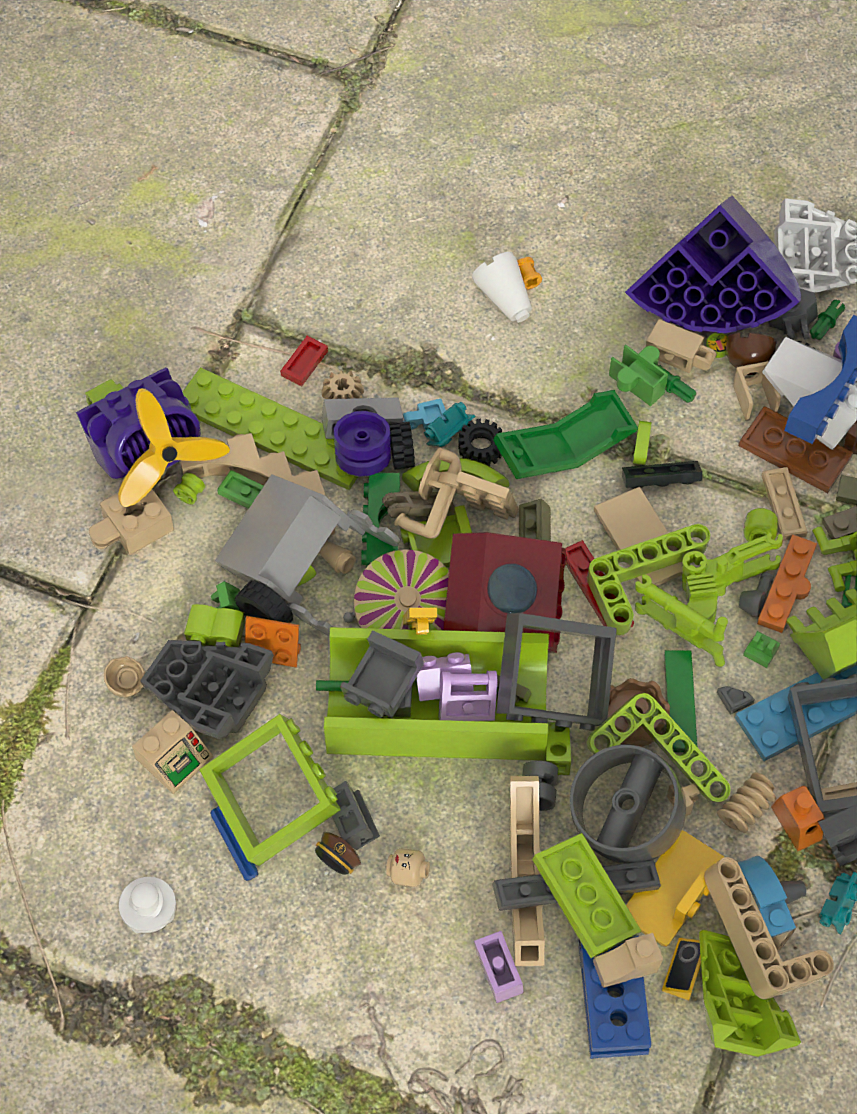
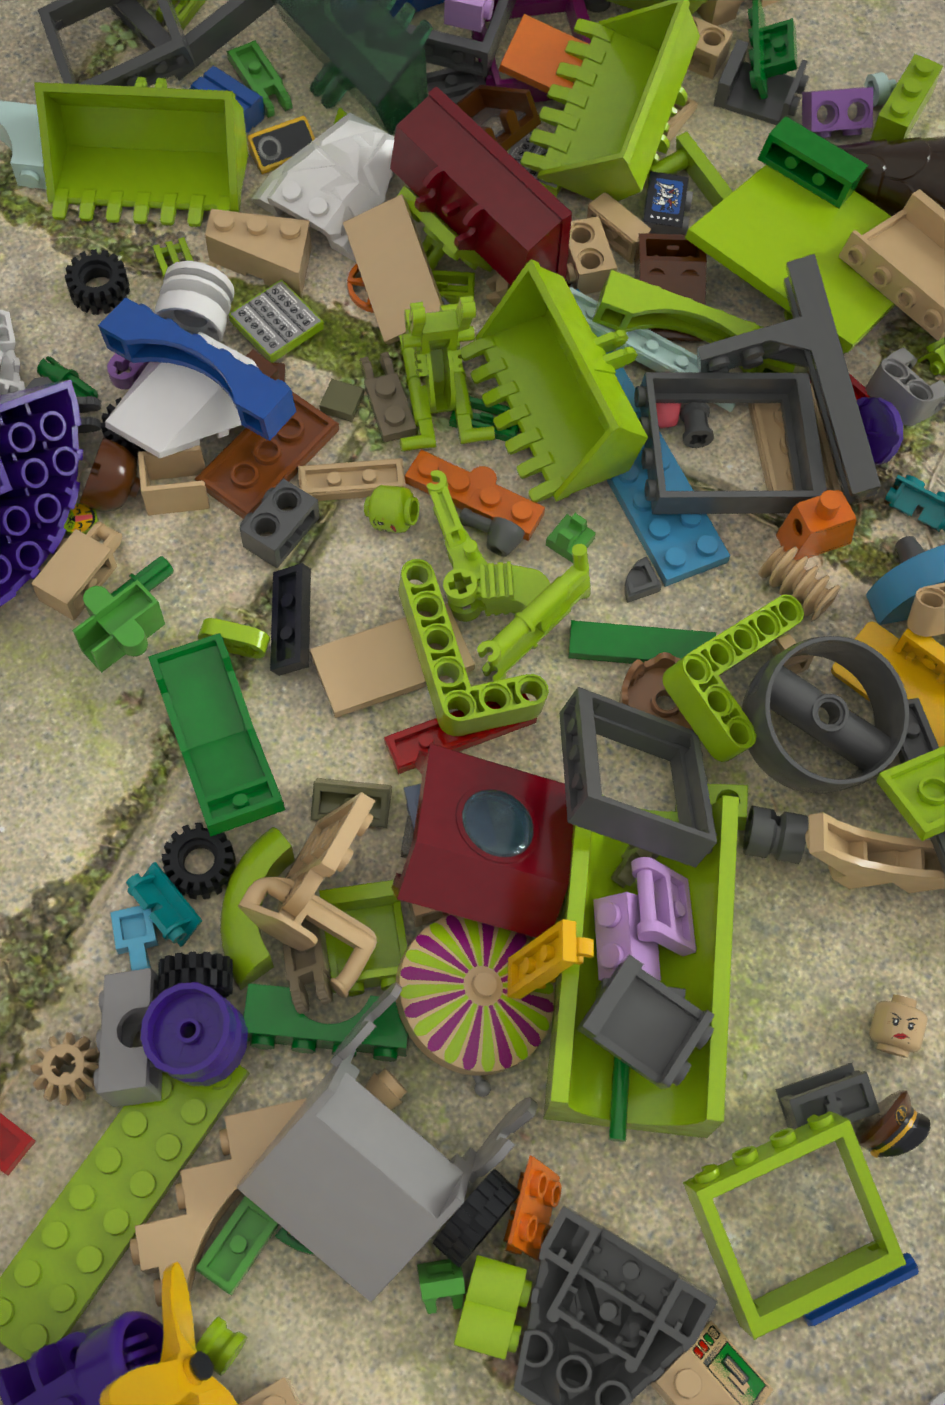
camera: 90 degrees left, 5 degrees up
none -> dark grey brick [240,478,320,568]

